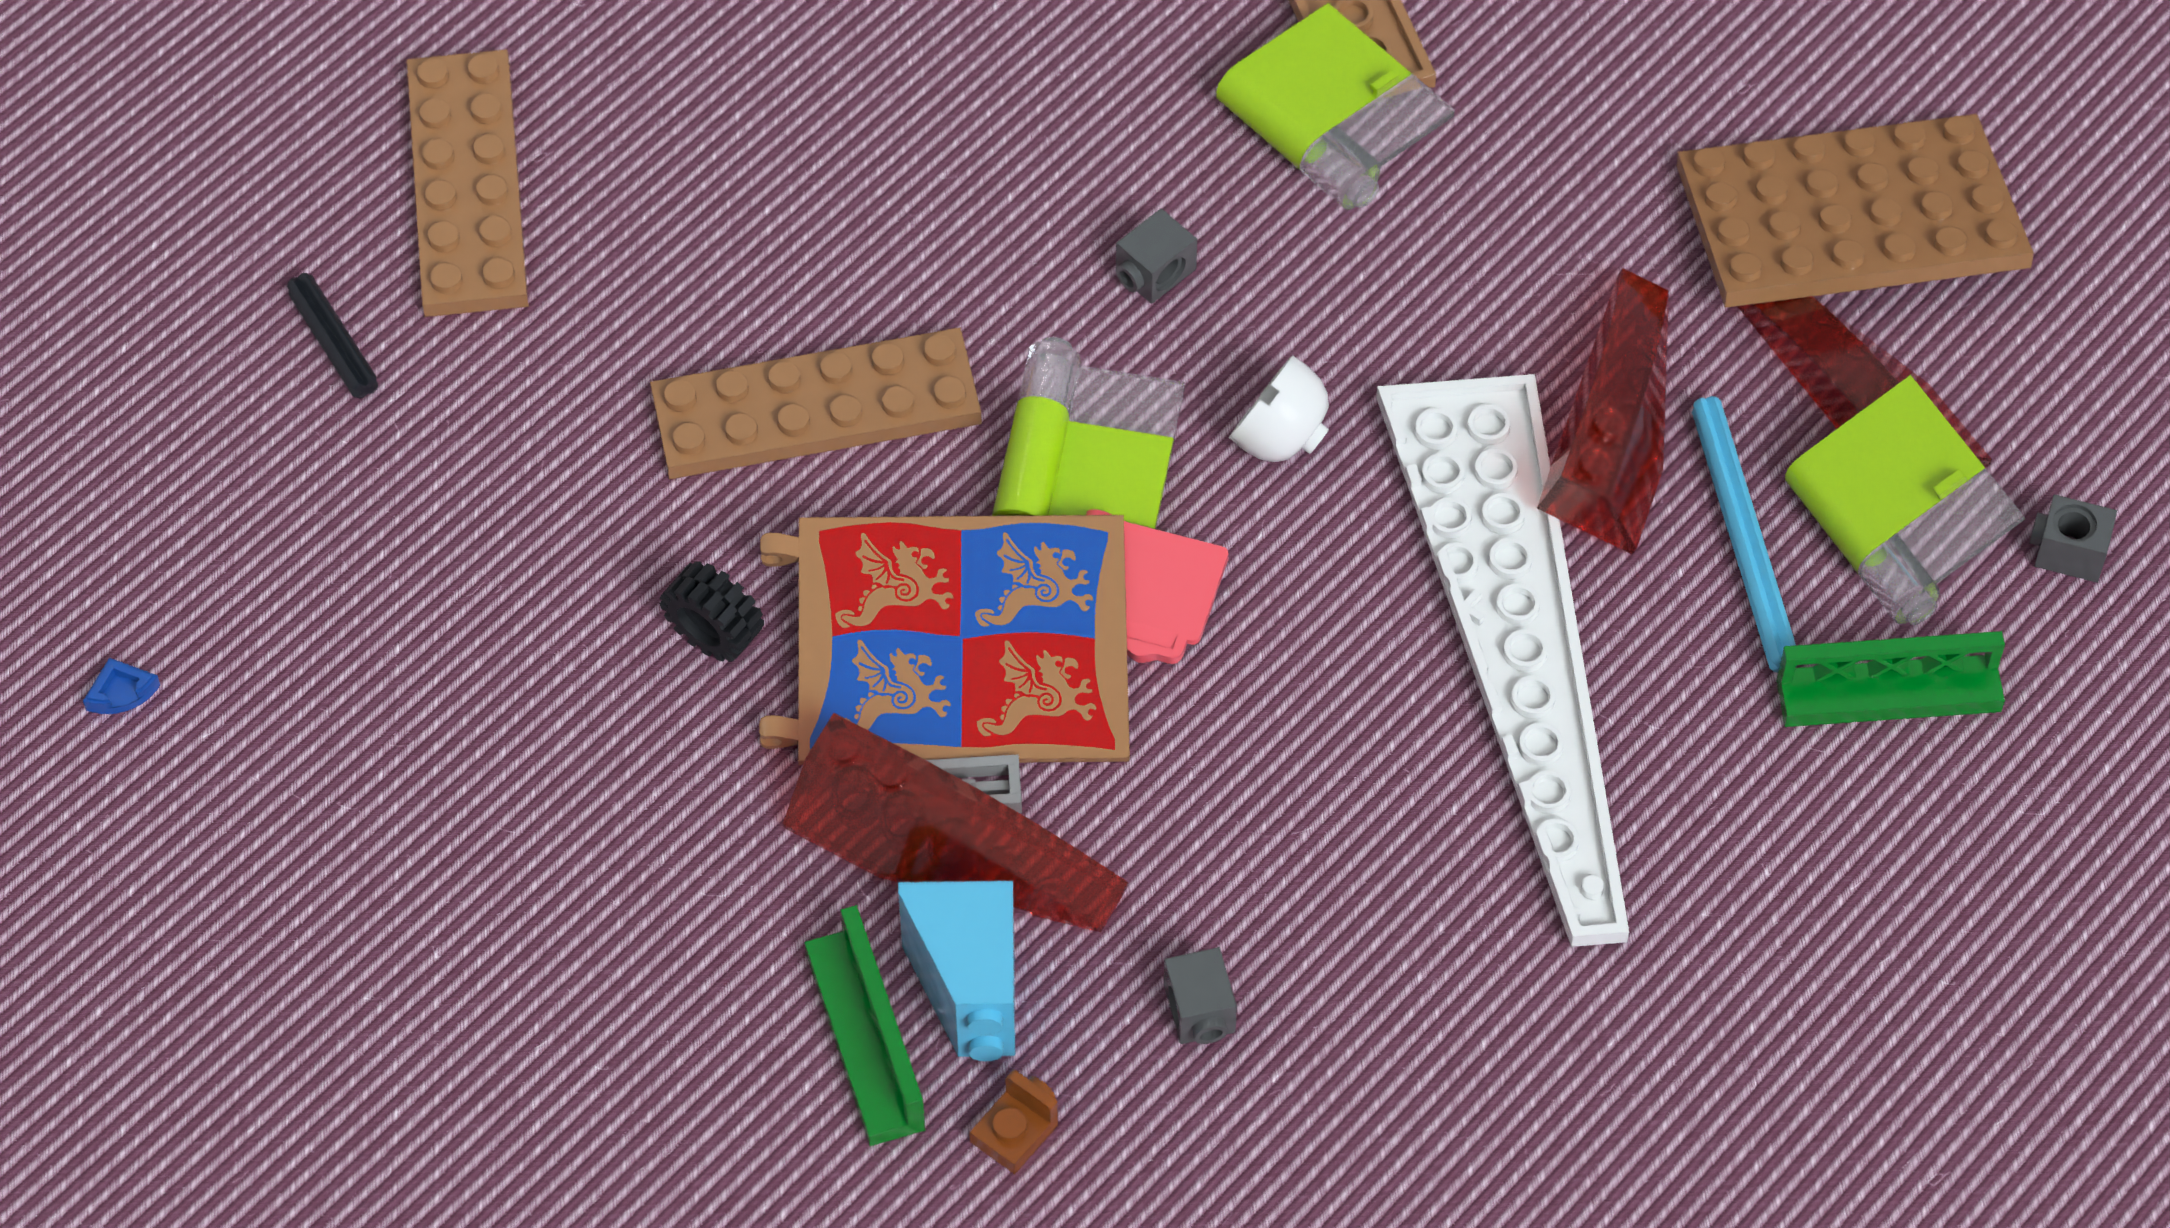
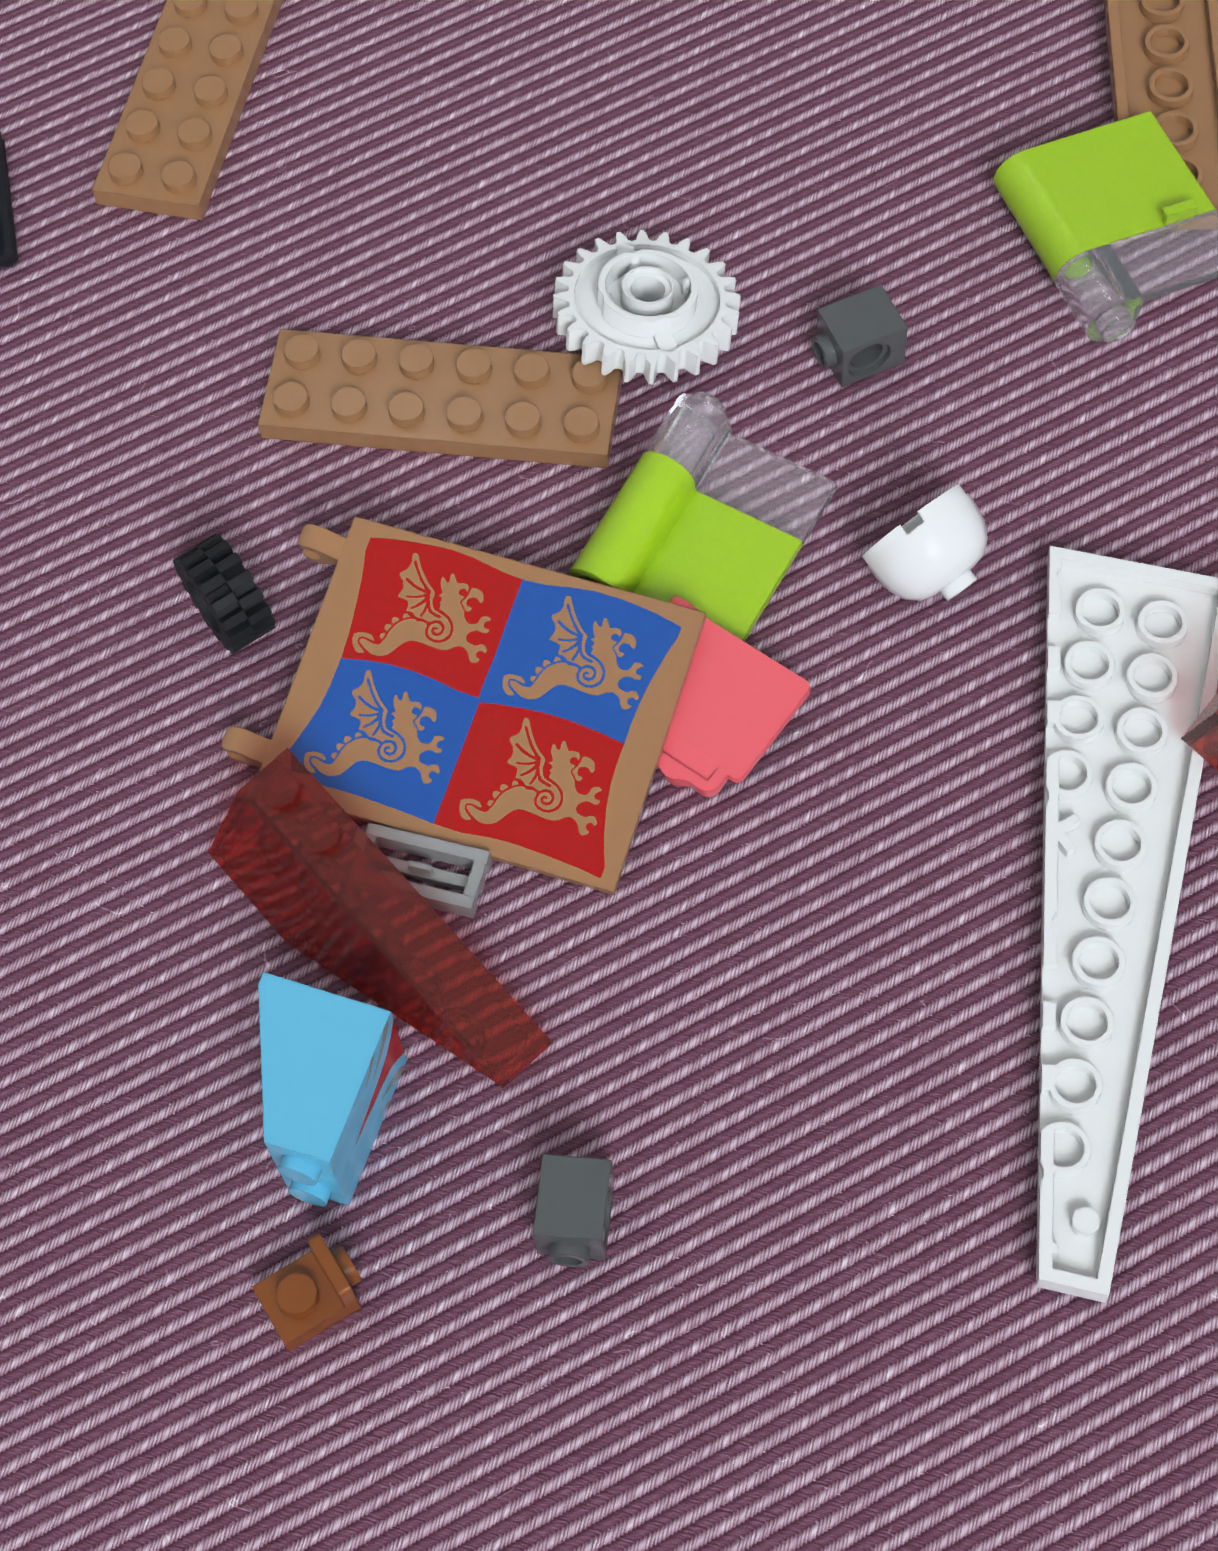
camera: 25 degrees right, 5 degrees up
green fence [804,905,925,1146] -> none
none -> white gear [553,230,741,384]

